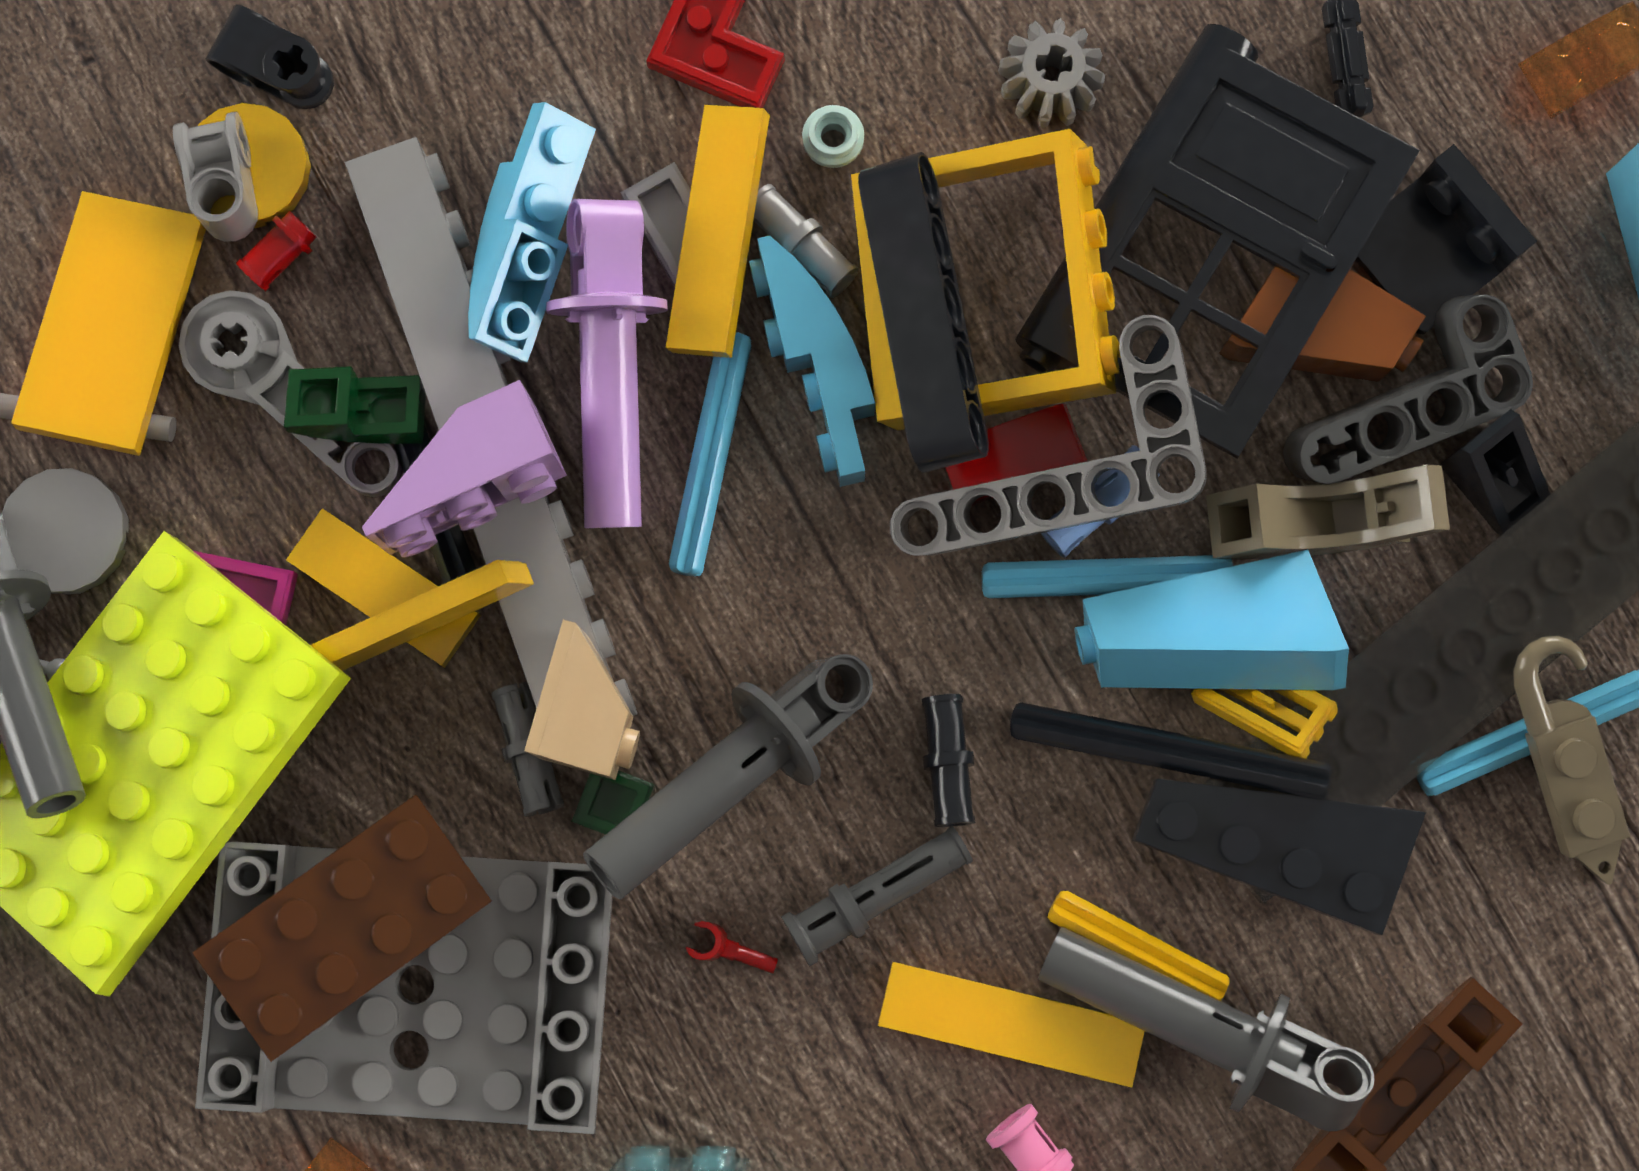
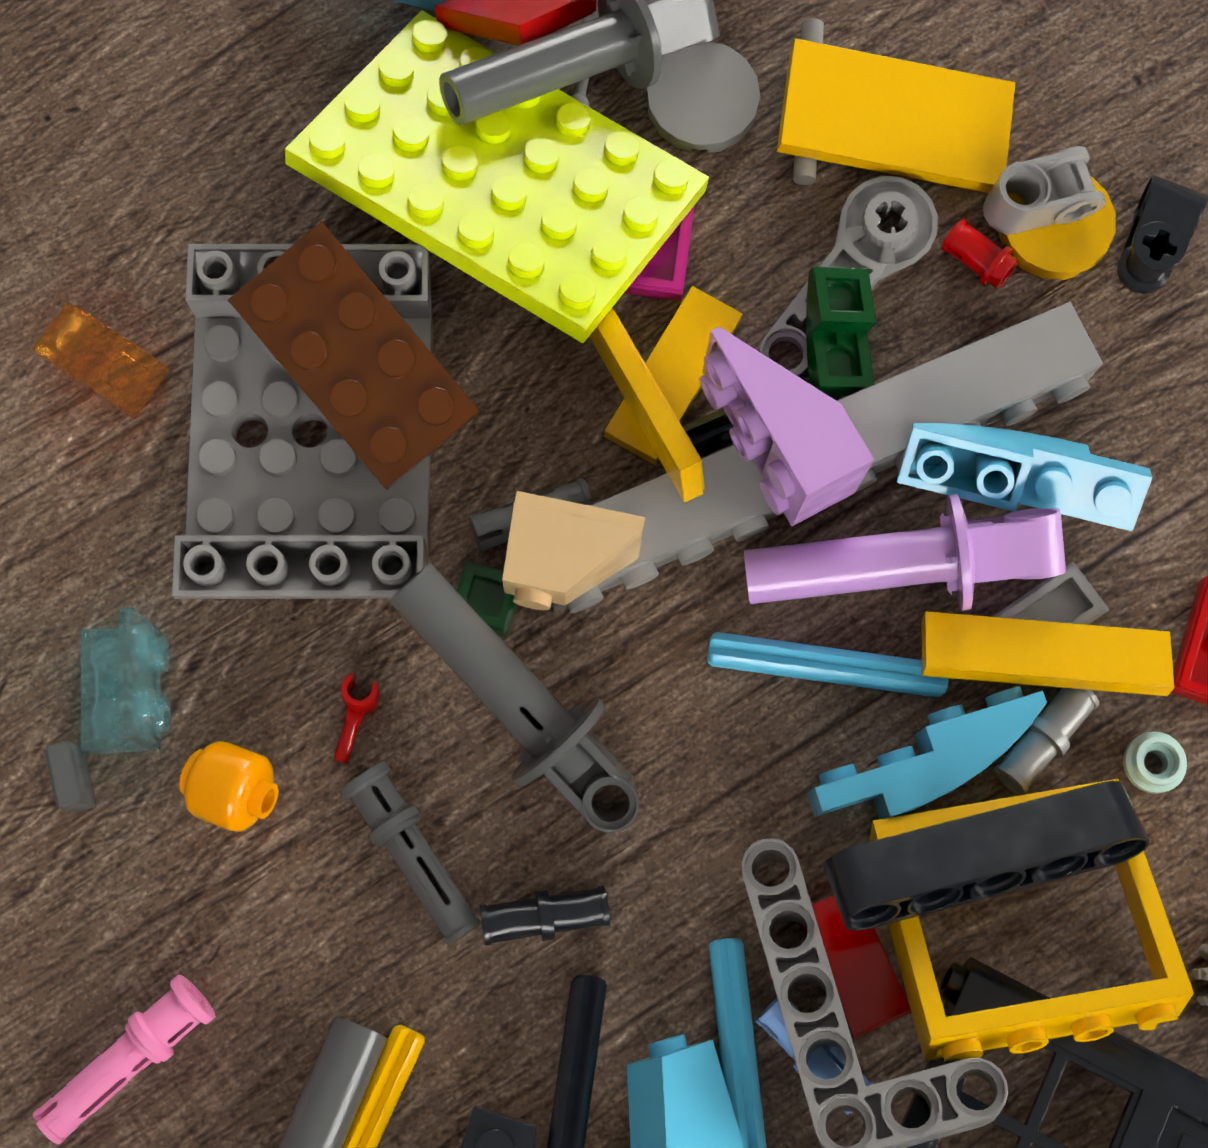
camera: 80 degrees right, 5 degrees down
yellow tile [878,961,1145,1088] -> none
none -> light orange head [179,741,279,832]

